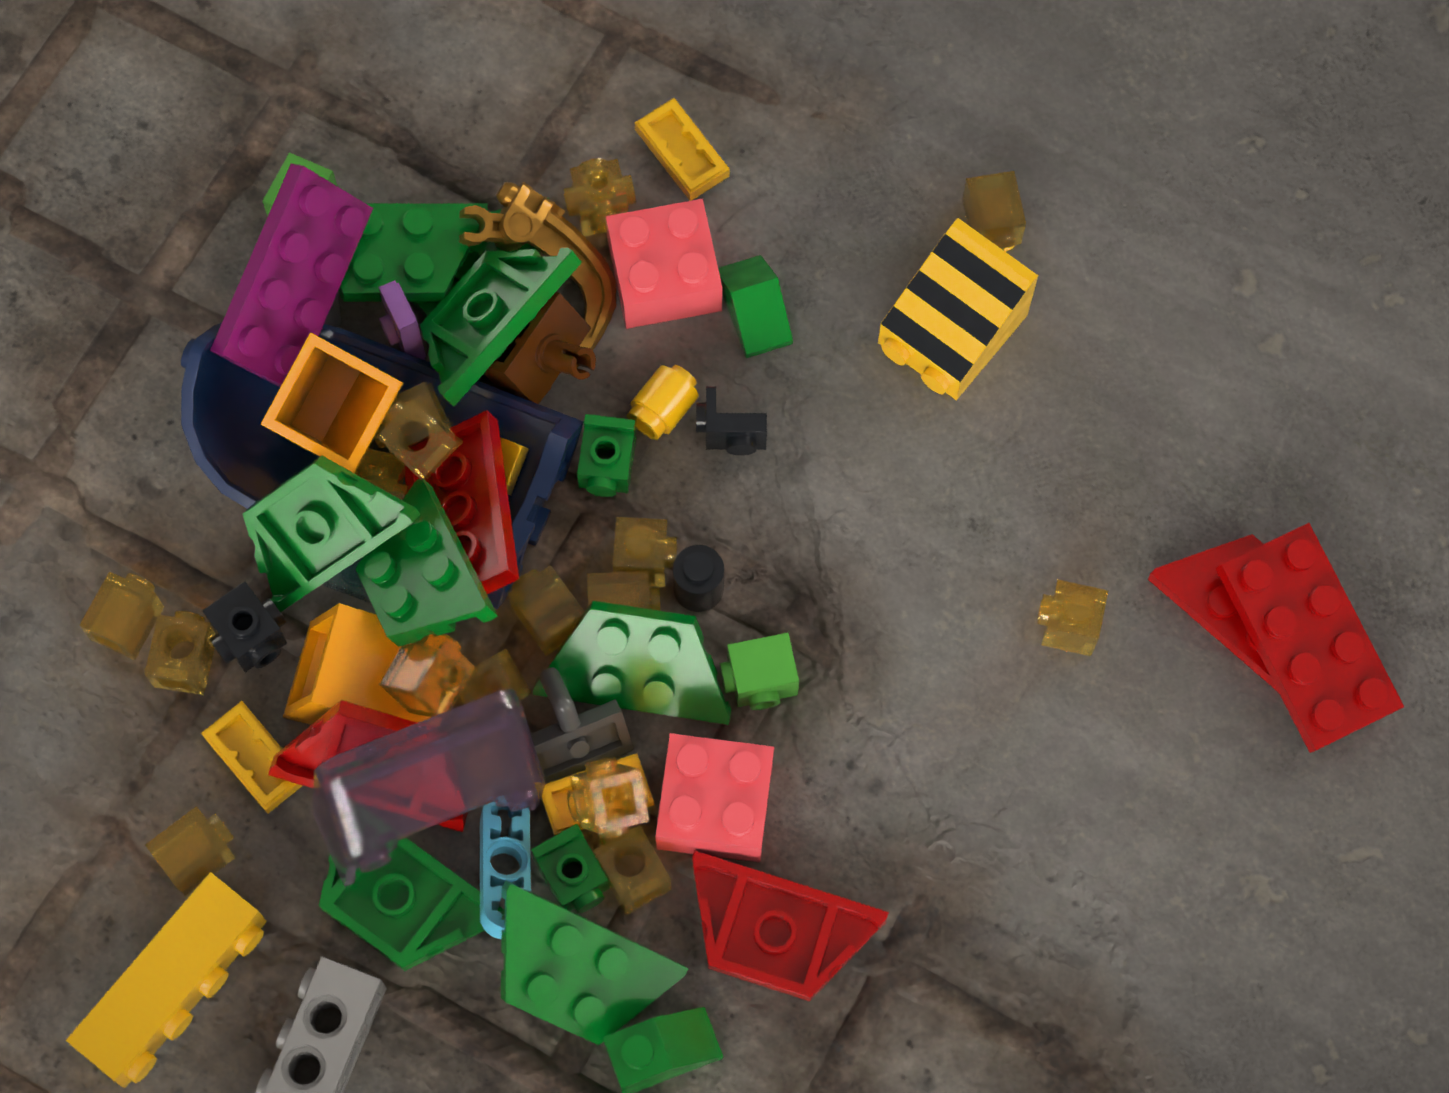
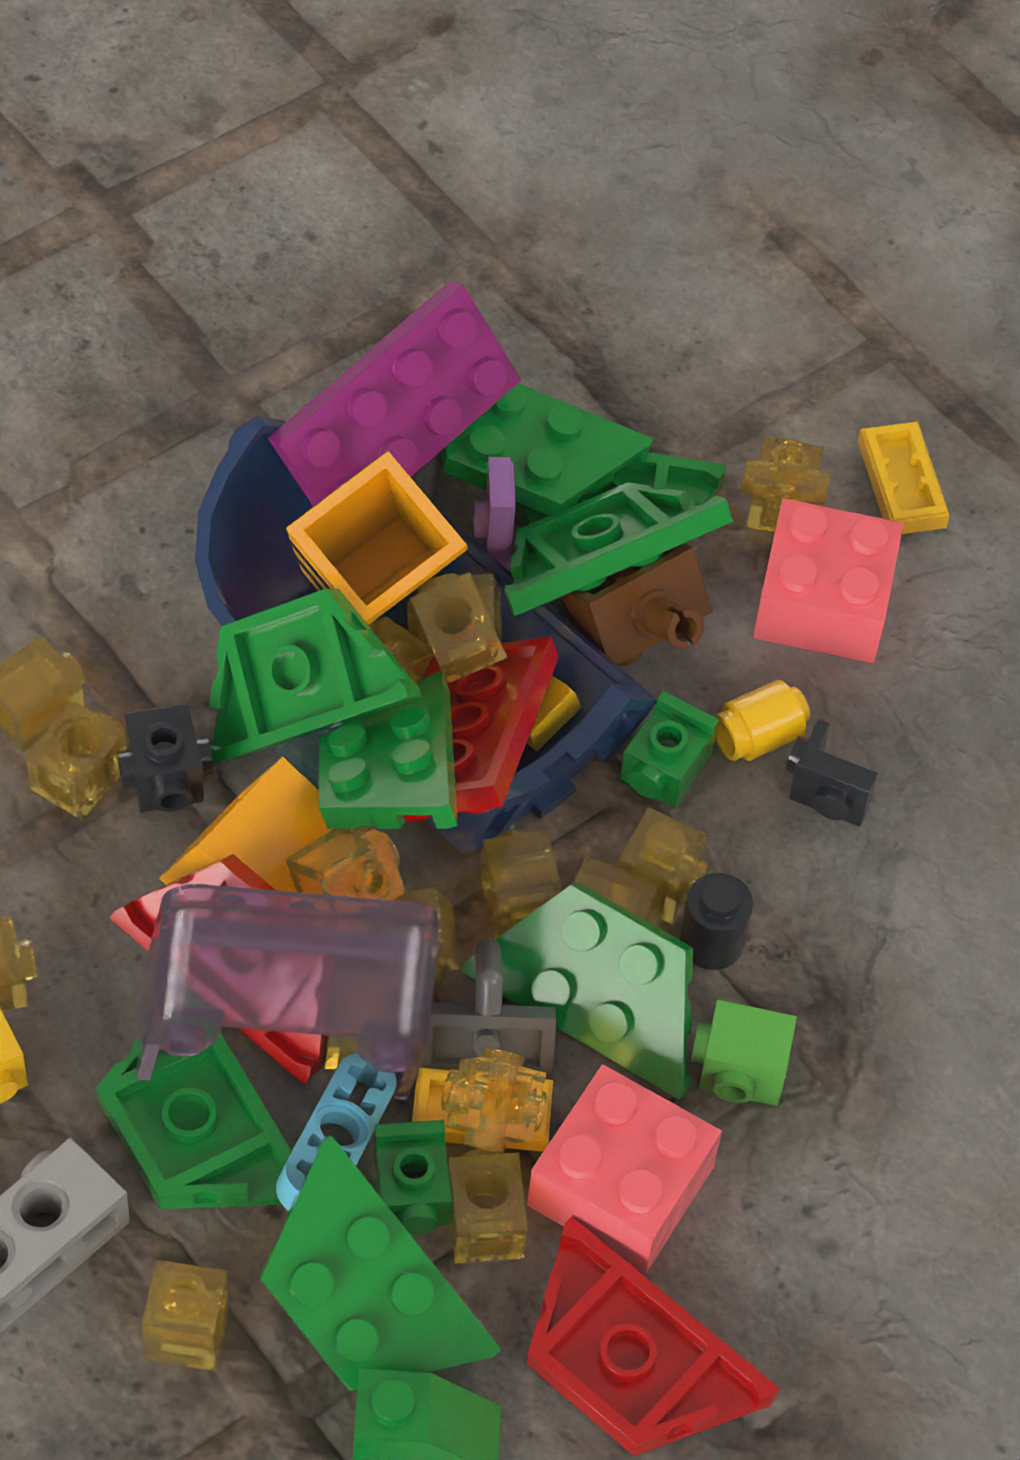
camera: 20 degrees right, 15 degrees down
yellow plate [201,701,303,814] -> none
pearl gold piece [459,182,617,350] -> none
green slope [718,255,793,359] -> none
none -> clear yellow brick [141,1260,230,1371]

